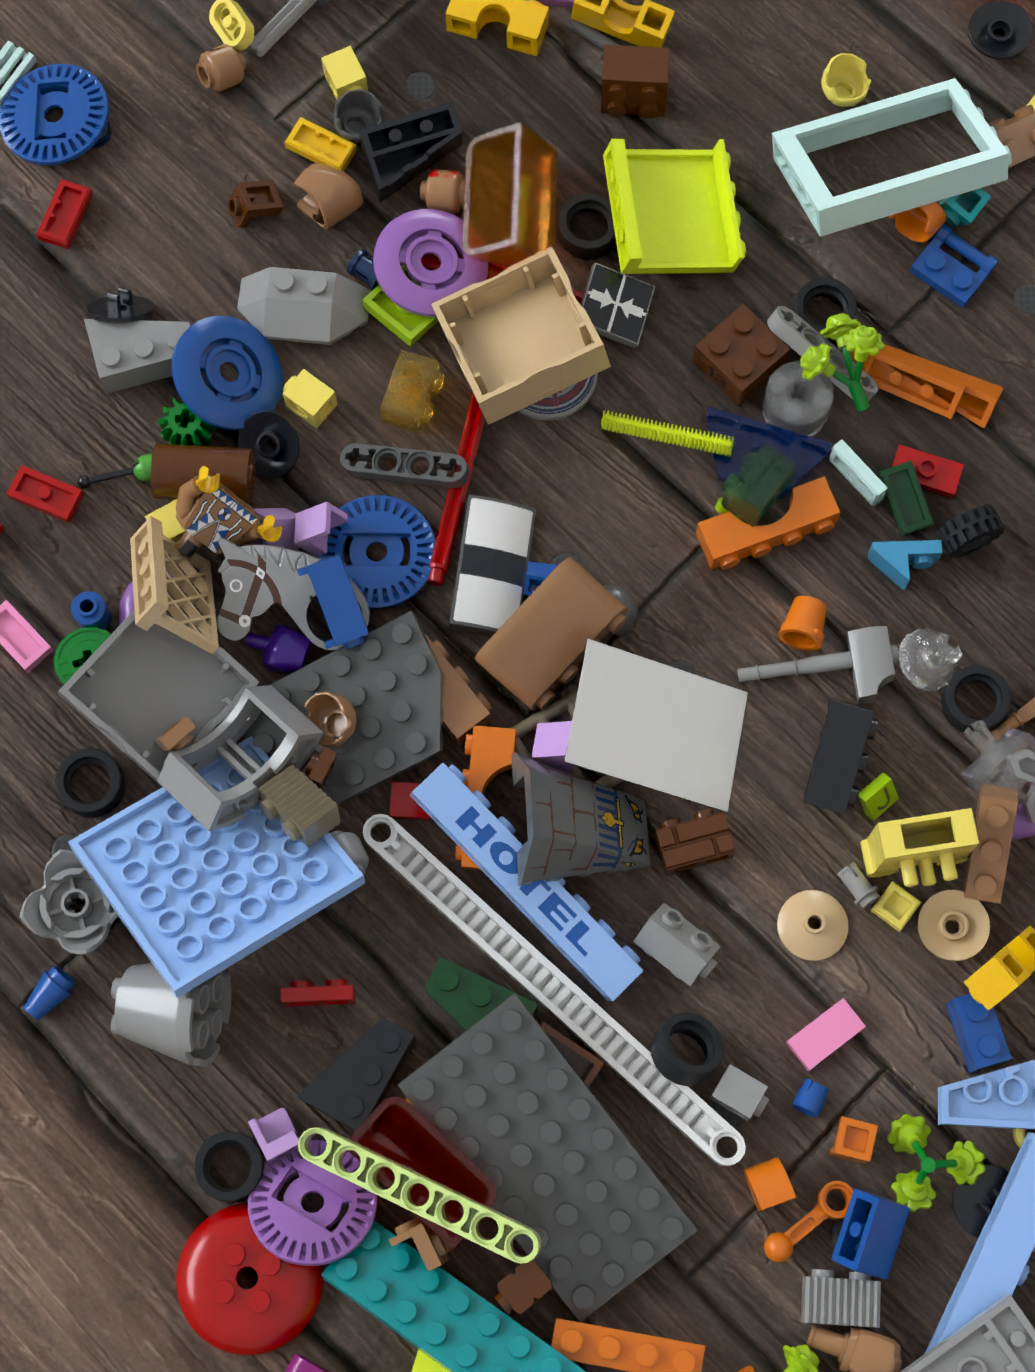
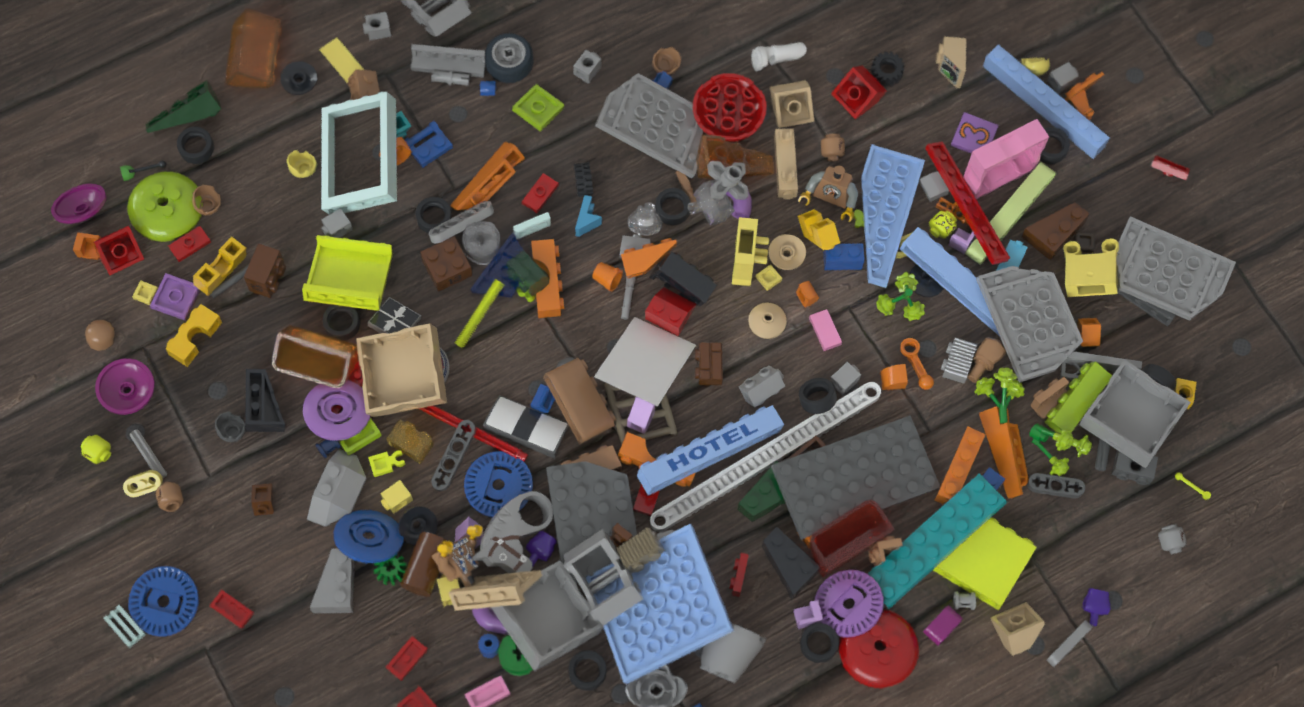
camera: 80 degrees left, 5 degrees down
hinge [77,453,153,488] -> none
black piece [87,287,154,323] -> none
medium nougat plate [154,716,196,752] -> none
yellow plate [284,117,357,171] -> none
medium nougat piece [294,162,363,230] -> none
lavender panel [294,502,348,557] -> none
blue brick [297,553,369,649] -> none
yellowish green beam [298,1127,541,1264] -> none
medium nougat hair [304,692,357,747] -> none
light yellow brick [321,46,368,100] -> none
medium nougat head [420,170,470,214] -> none
reddish brown brick [494,1260,552,1315] -> none
dark grey wedge [512,752,650,886] -> none
blue hose [792,1078,829,1118] -> none
lime plant [800,313,885,411] -> none
orange panel [829,1116,878,1165] -> none
blue brick [831,1188,910,1280] -> none
light grey pin [837,862,880,909] -> none
lime tile [858,773,899,821] -> none
dark green tile [878,460,934,536] -> none
medium nougat brick [964,784,1018,904] -> none
none -> light grey brick [321,208,352,238]
none -> neon yellow plate [368,451,405,477]
none -> orange slope [621,238,677,279]
none -> red slope [645,287,697,336]
none -> orange brick [796,281,819,308]

